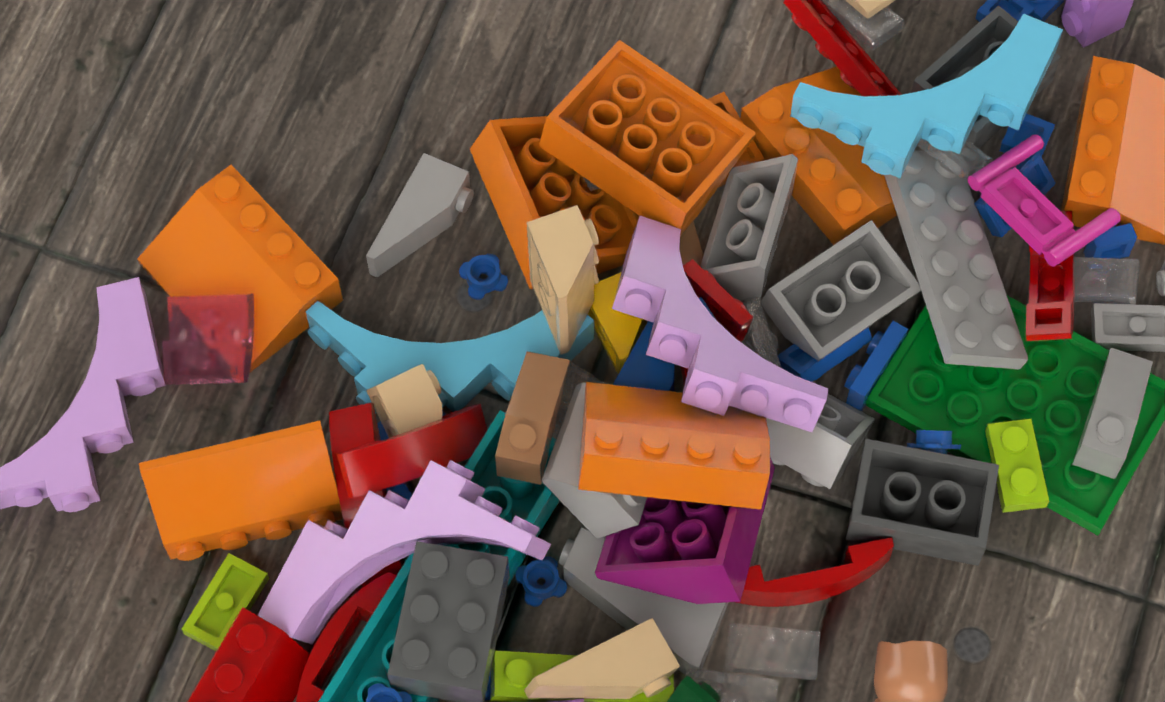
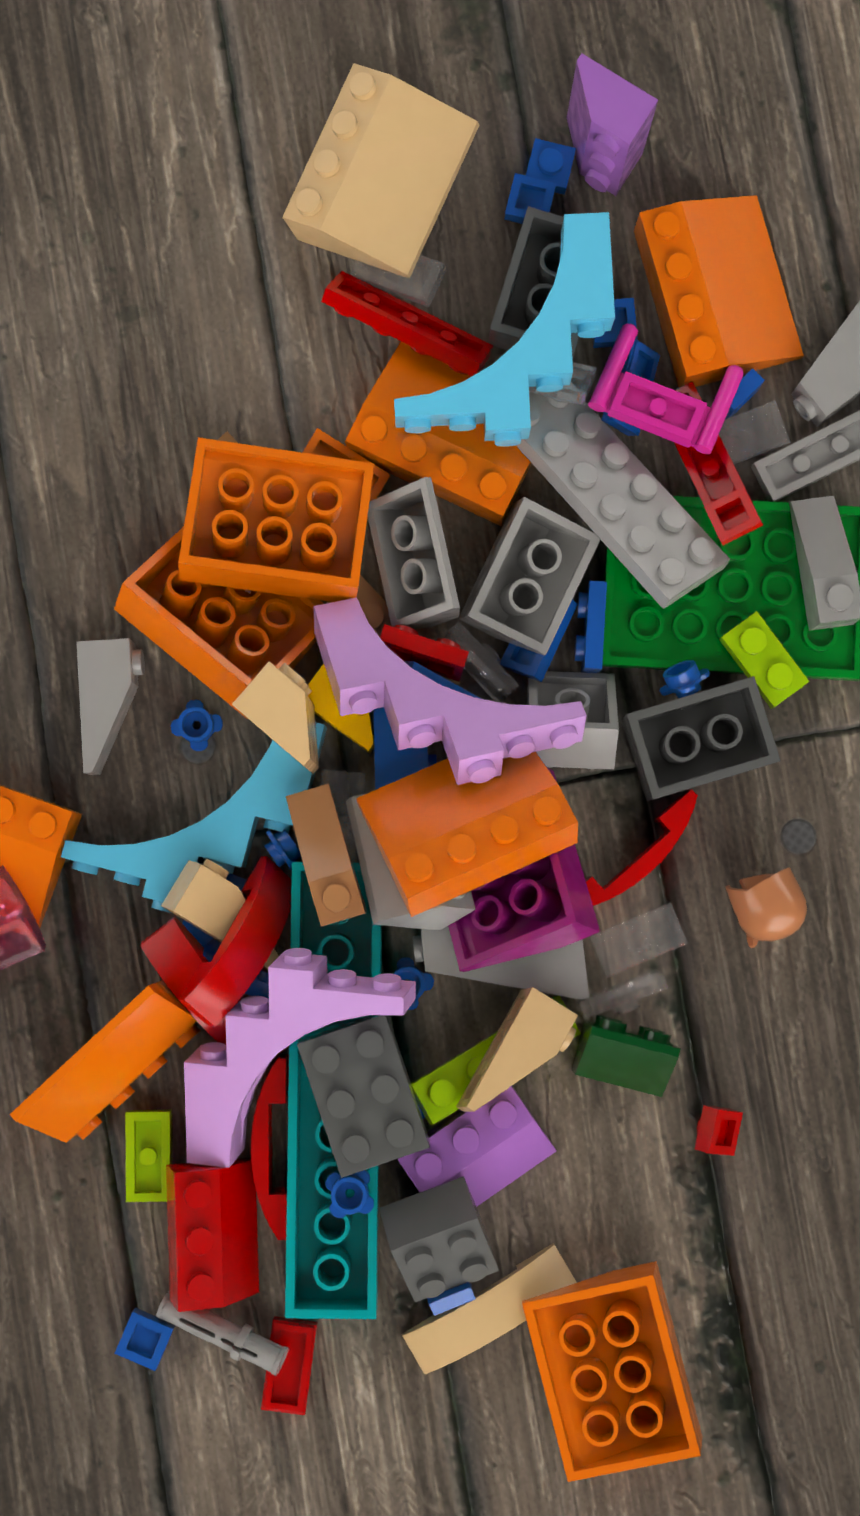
camera: 30 degrees left, 20 degrees up
none -> blue plate [264,829,301,871]

